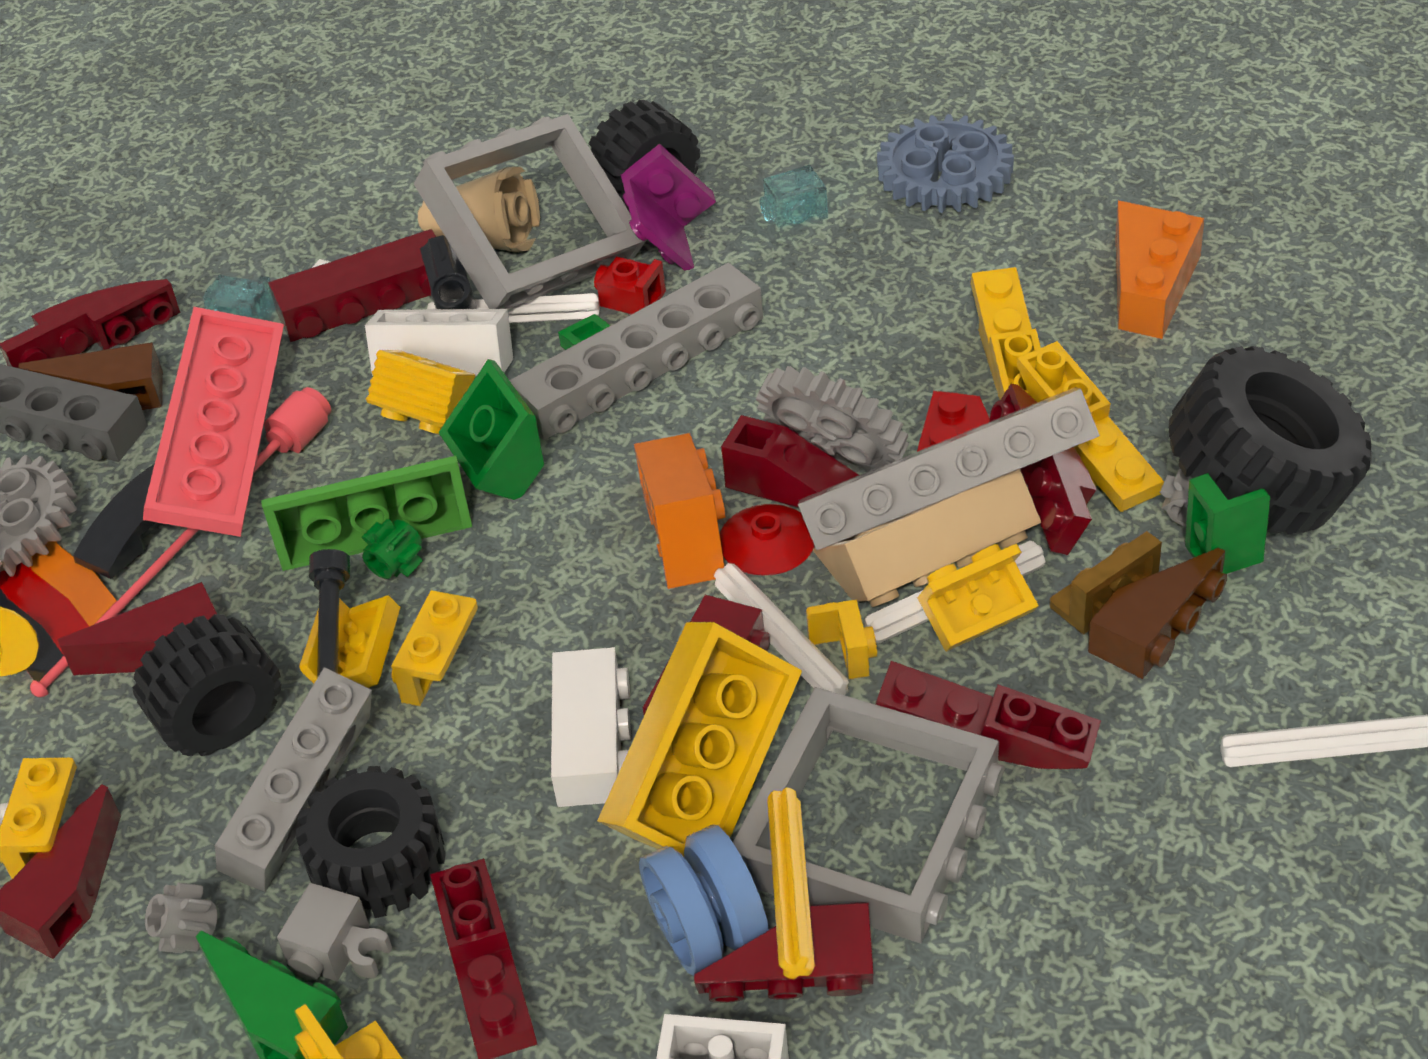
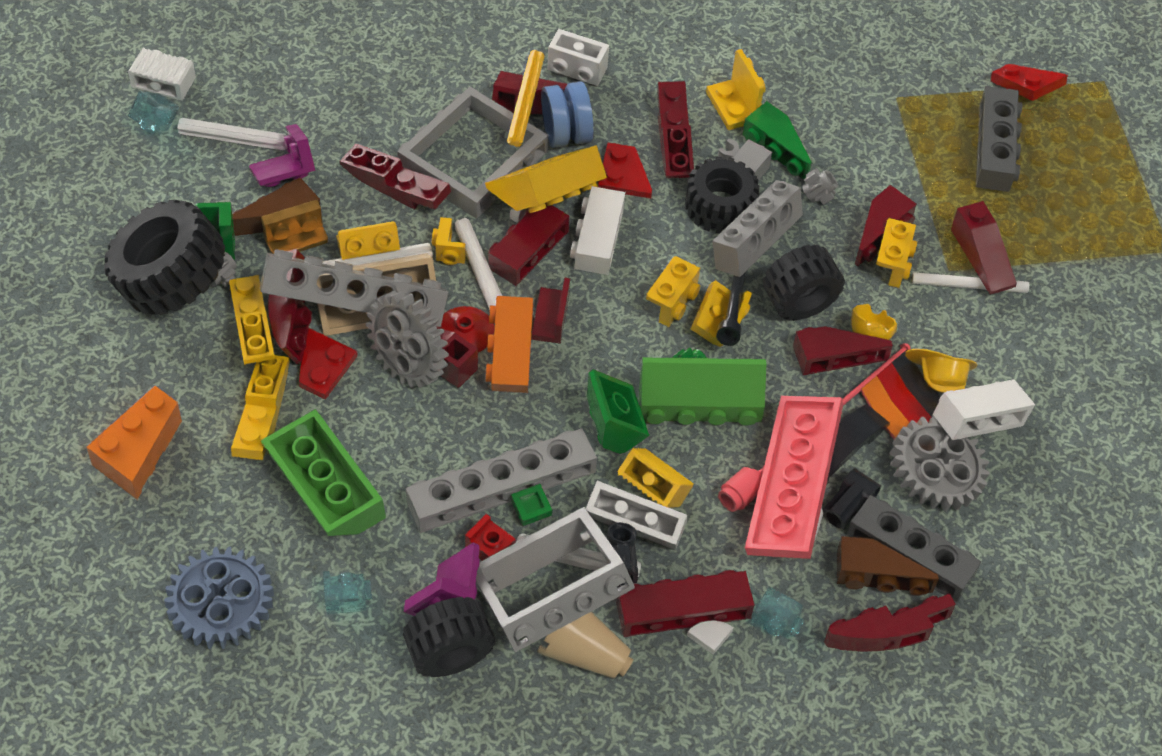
camera: 175 degrees left, 10 degrees up
none -> magenta bracket [249,124,316,187]
none -> bright green slope [261,409,386,536]
none -> dark red panel [531,277,571,344]
none -> red wing [598,142,652,199]
none -> black piece [823,468,881,530]
none -> yellow hair [851,304,897,340]

